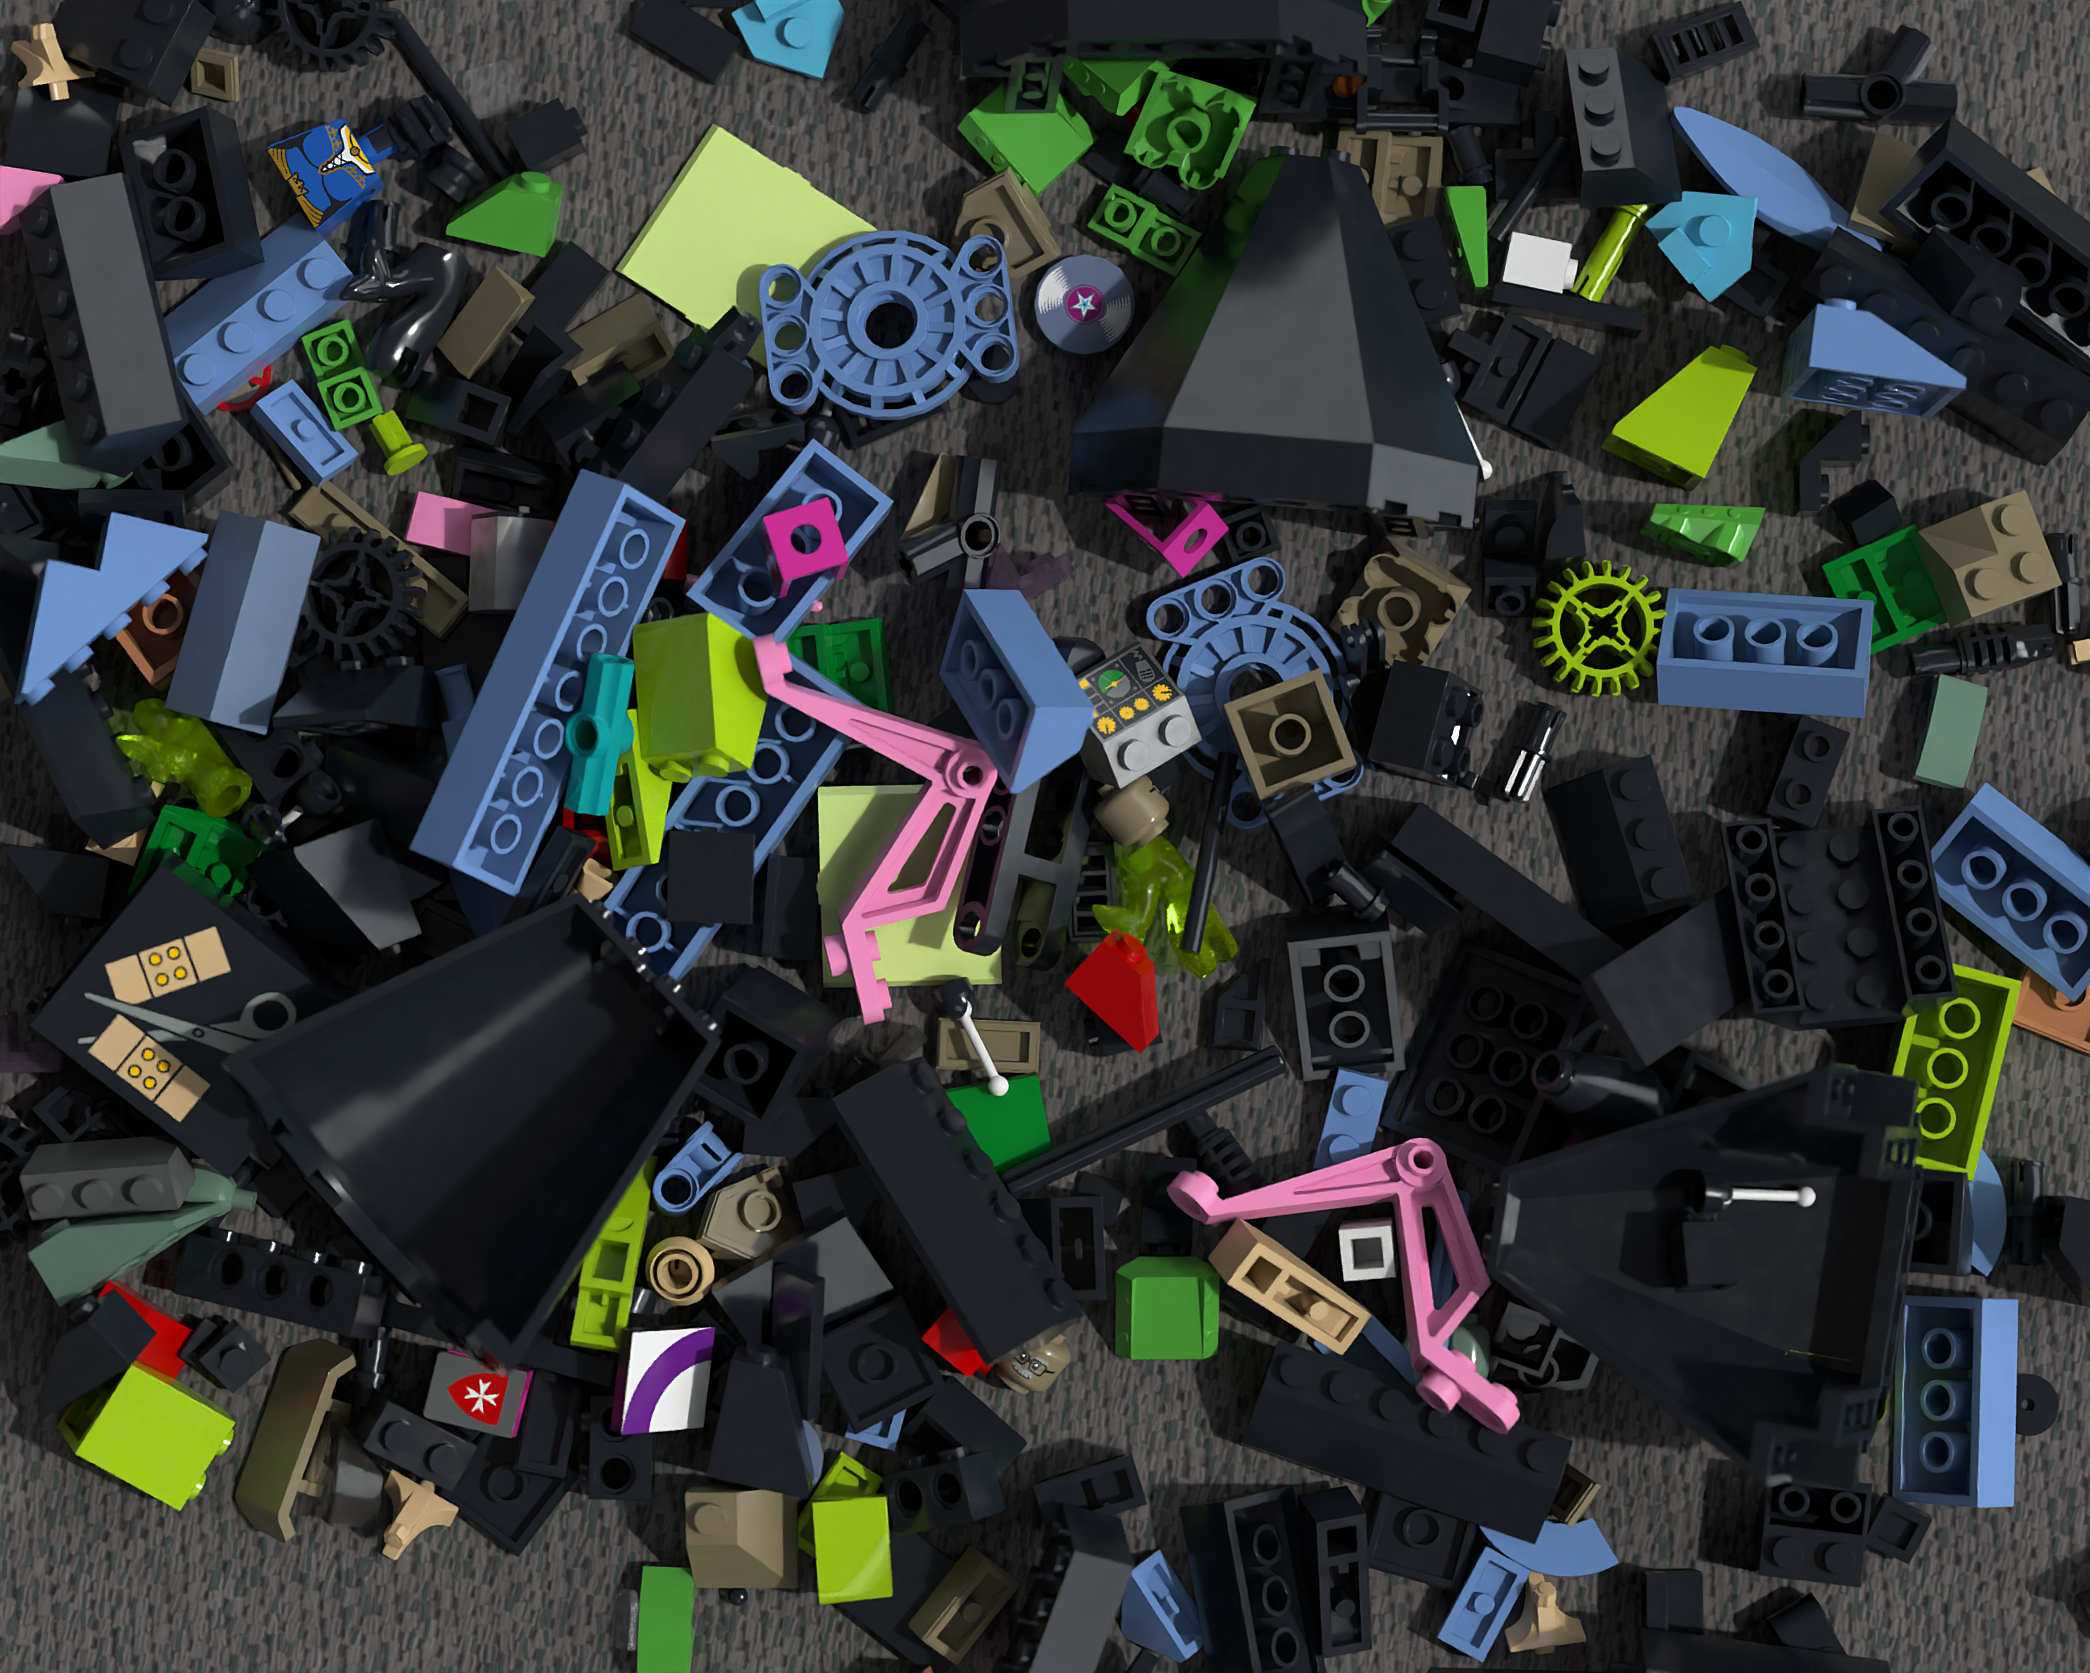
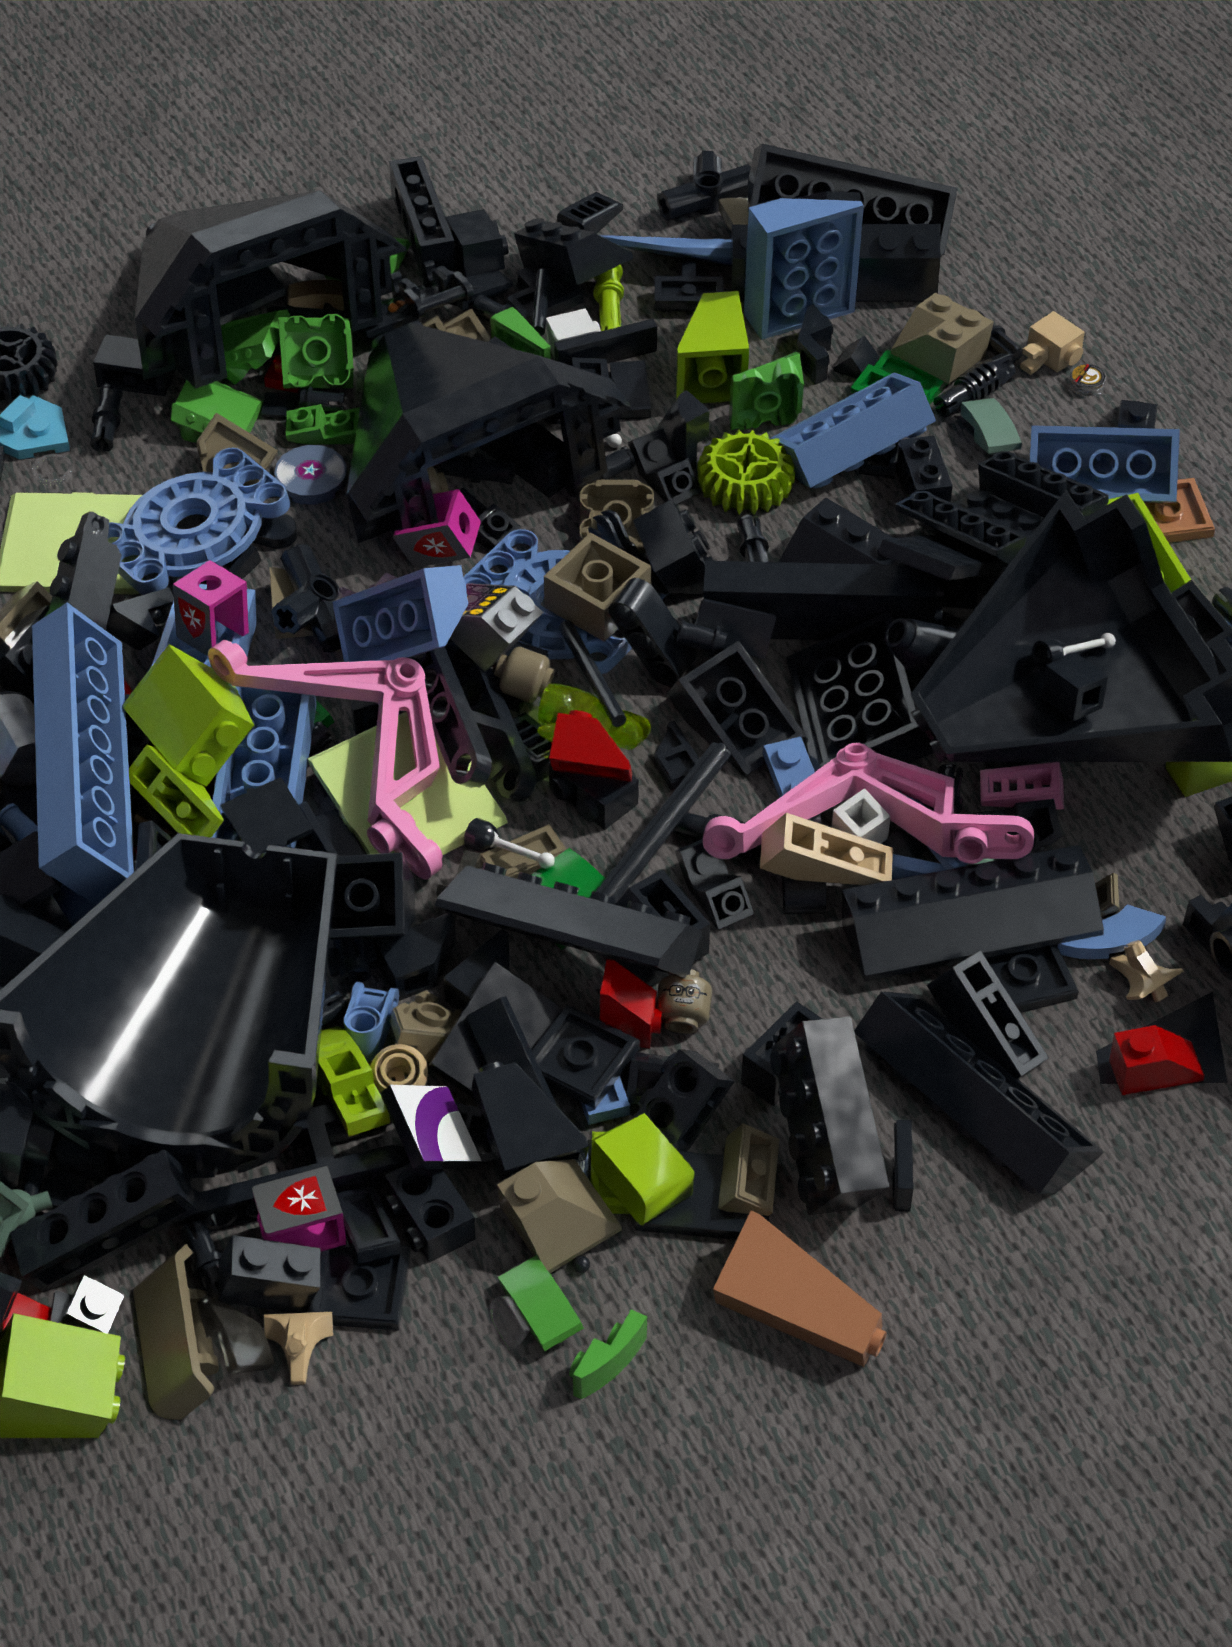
camera: 30 degrees left, 35 degrees down
teal piece [564,652,635,816] -> none
bright green slope [1115,1256,1220,1360] -> none
medium blue slope [1121,1550,1204,1663] -> none
medium blue plate [1436,1545,1531,1662] -> none
medium azure plate [1645,191,1758,303] -> none

